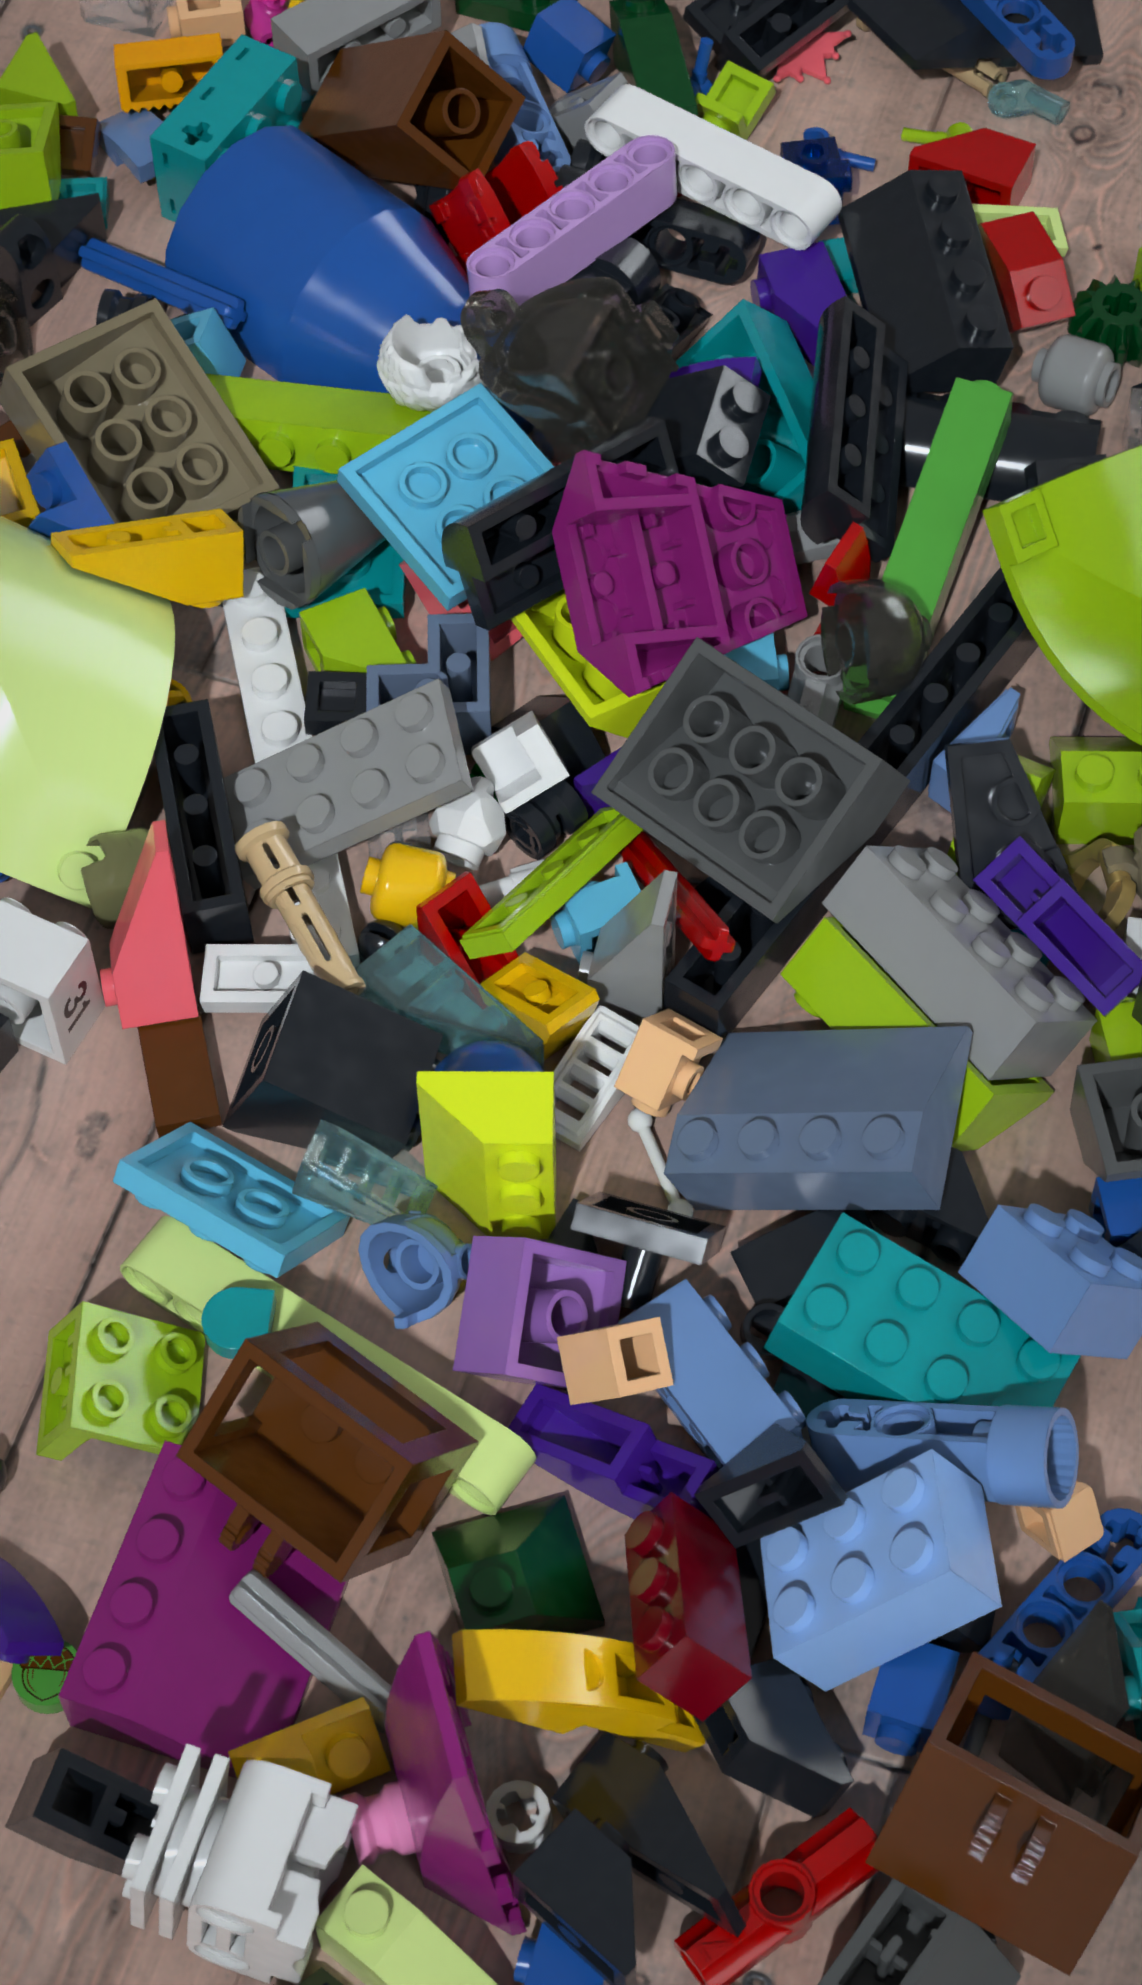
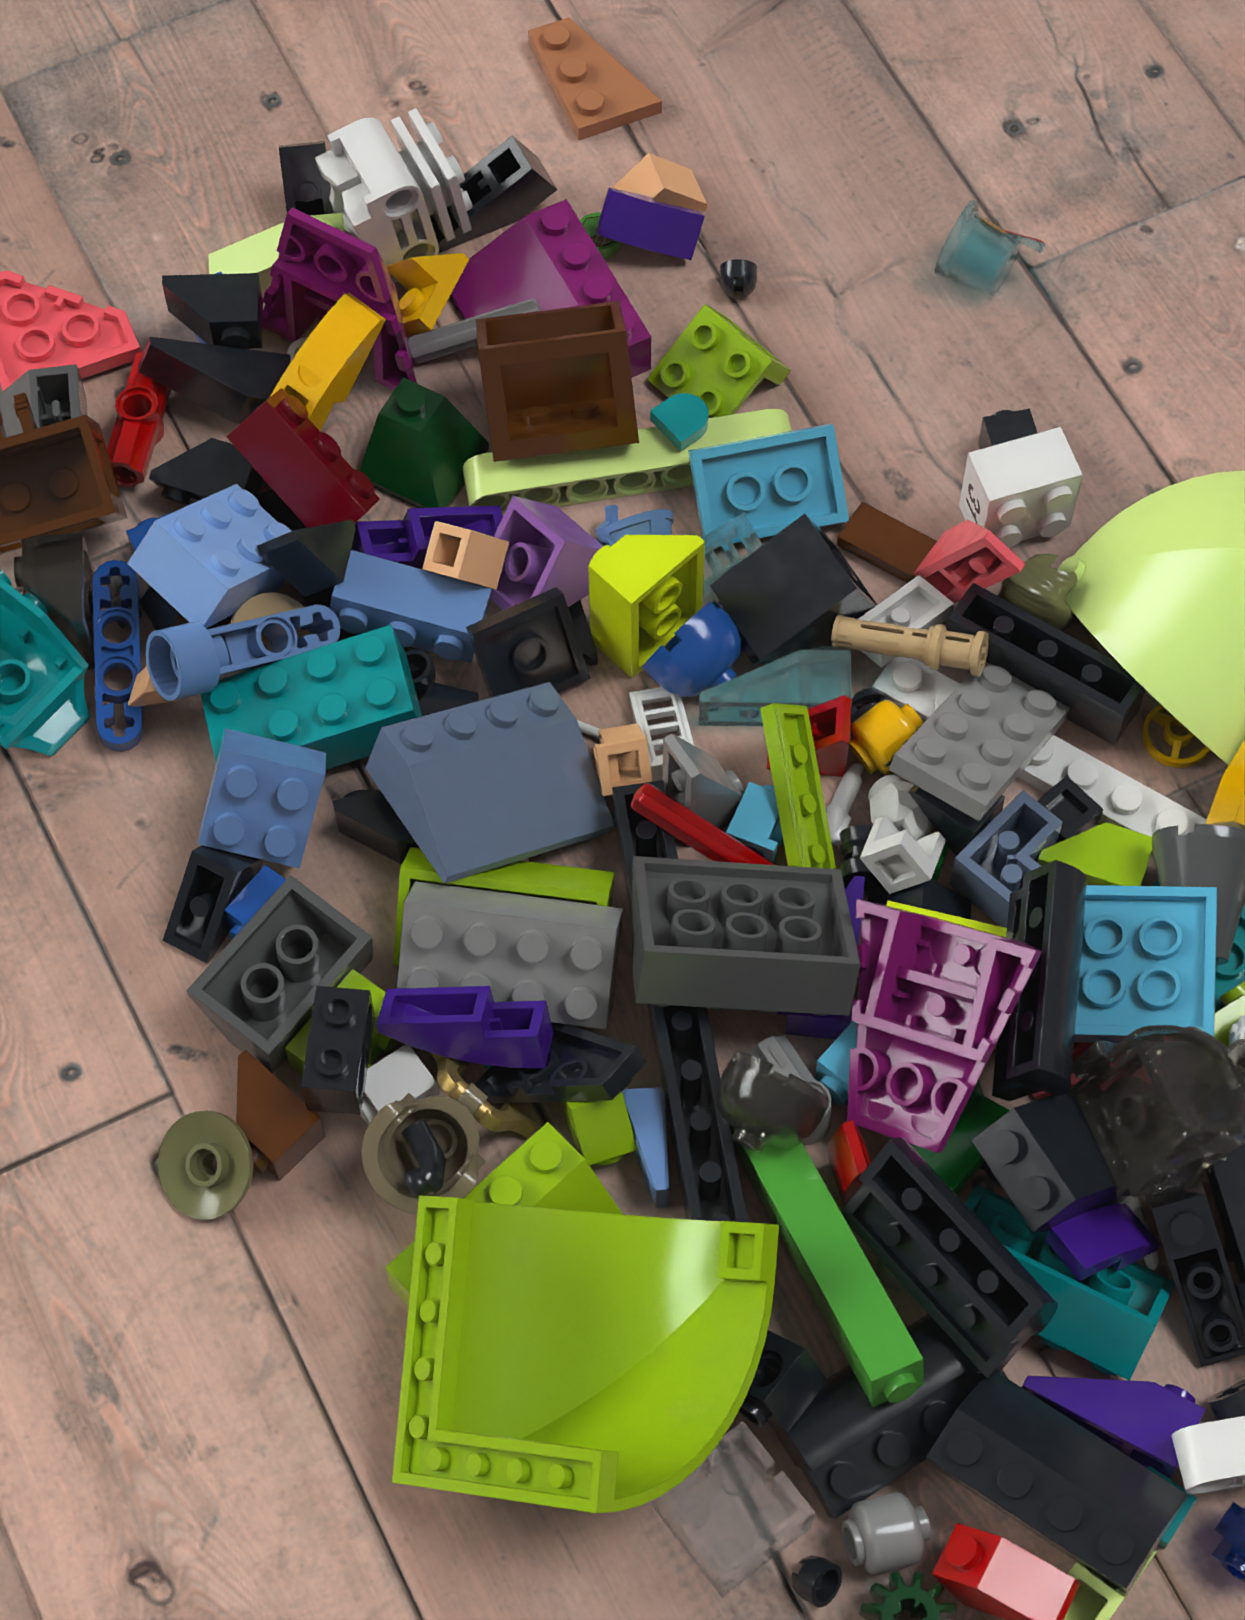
camera: 135 degrees right, 5 degrees up
yellow slope [476,952,600,1064] -> none

